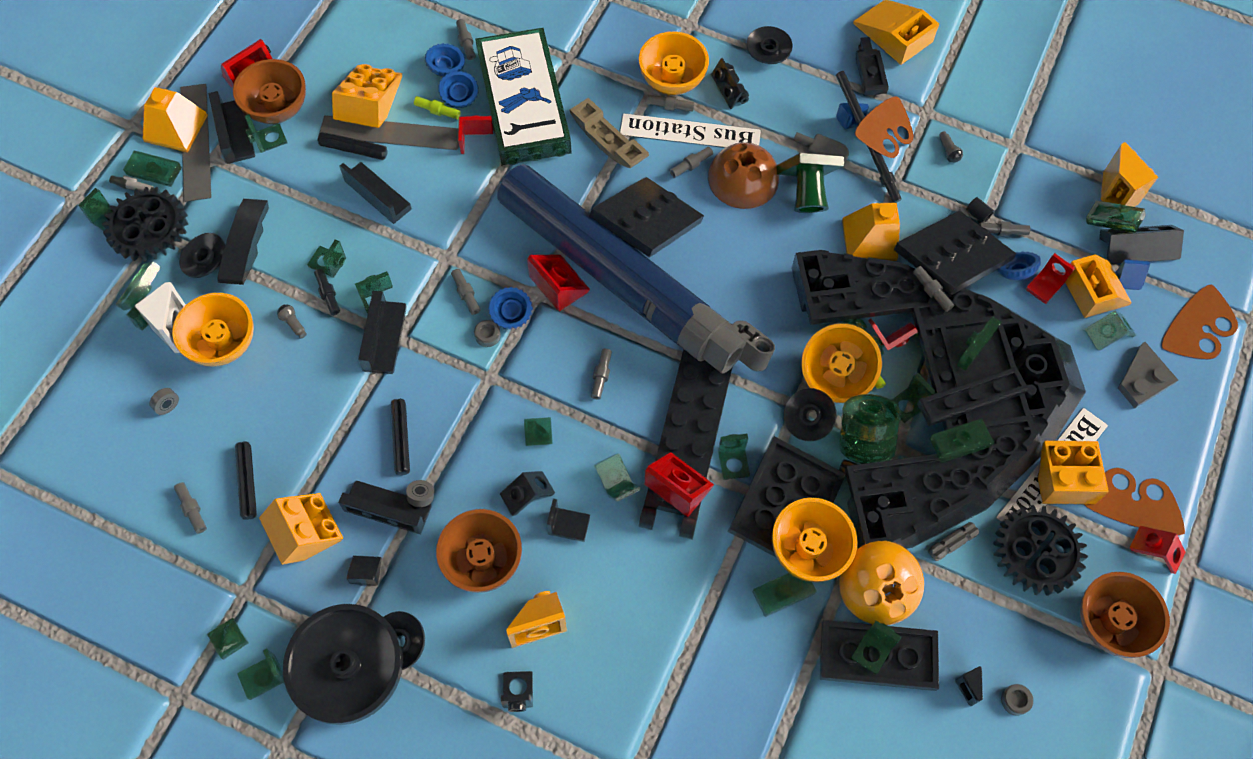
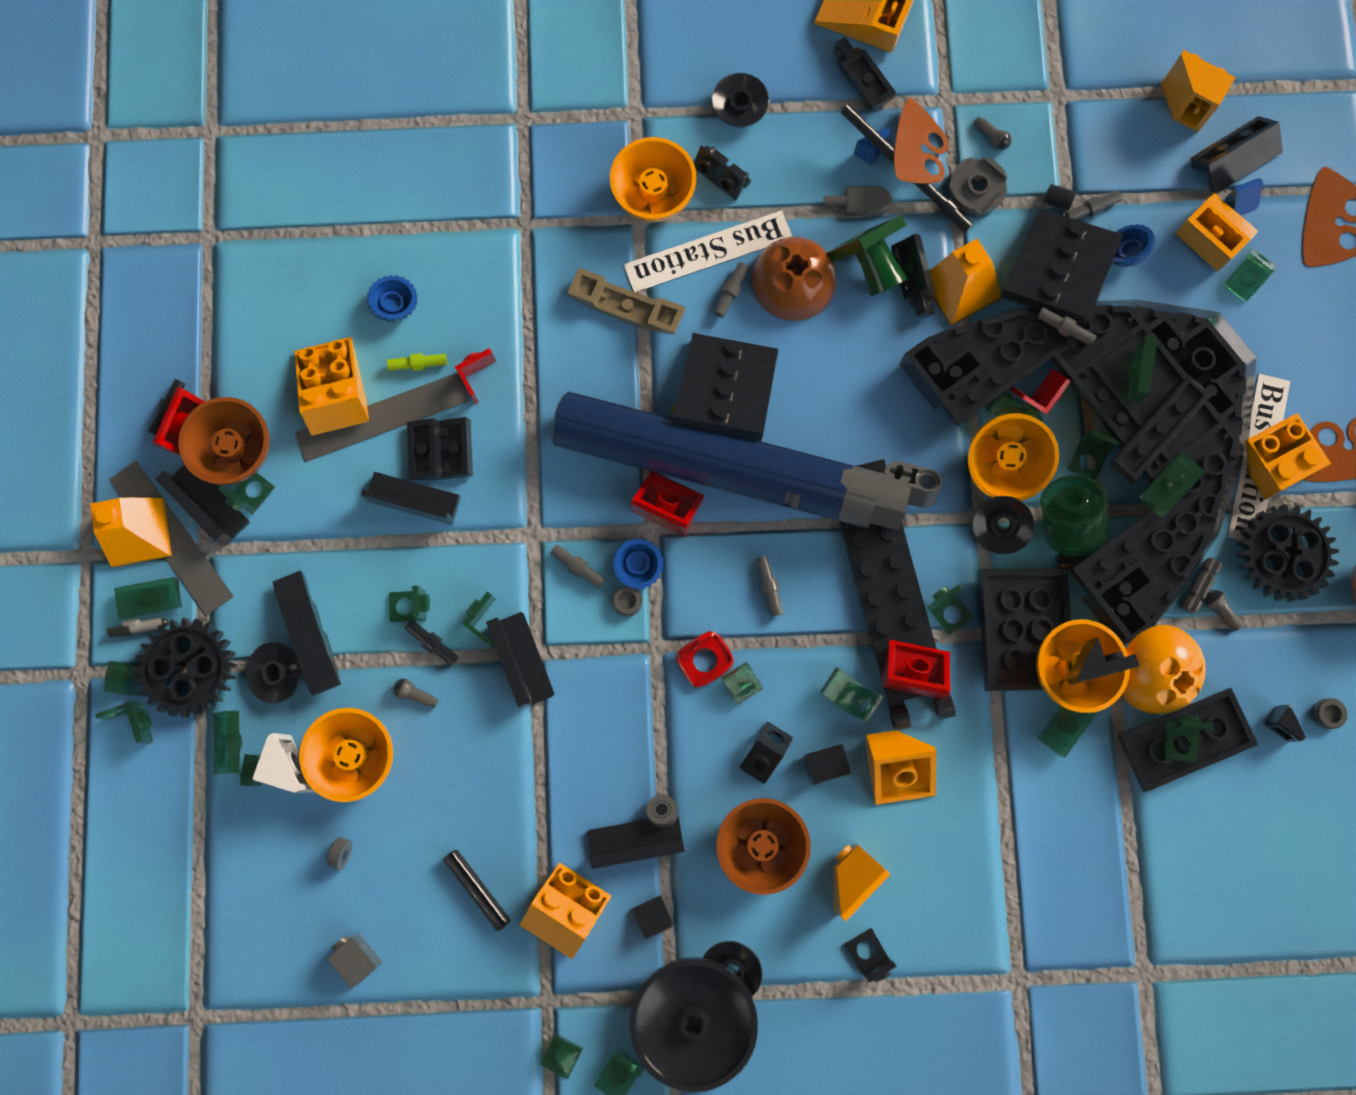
camera: 25 degrees left, 15 degrees up
dark grey bar [174,482,207,534] -> none
black axle [317,132,388,160] -> none
black axle [391,398,410,475] -> none
blue hat [438,71,479,108] -> none
dark grey bar [456,19,476,60] -> none
brick [475,27,572,166] -> none
dark grey bar [647,94,695,112] -> none
red bracket [1026,253,1075,304] -> none
clear green plate [1086,200,1146,233] -> none
dark grey wing [1118,342,1178,408] -> none
none -> clear green bracket [95,701,153,744]
none -> dark grey brick [327,934,383,989]
none -> black slope [407,417,473,480]
none -> red piece [675,631,734,687]
none -> light orange slope [866,730,936,805]
none -> black hinge [891,234,935,318]
none -> dark grey plate [948,157,1007,217]
none -> black slope [1067,638,1140,685]
none -> dark grey piece [1205,590,1243,631]

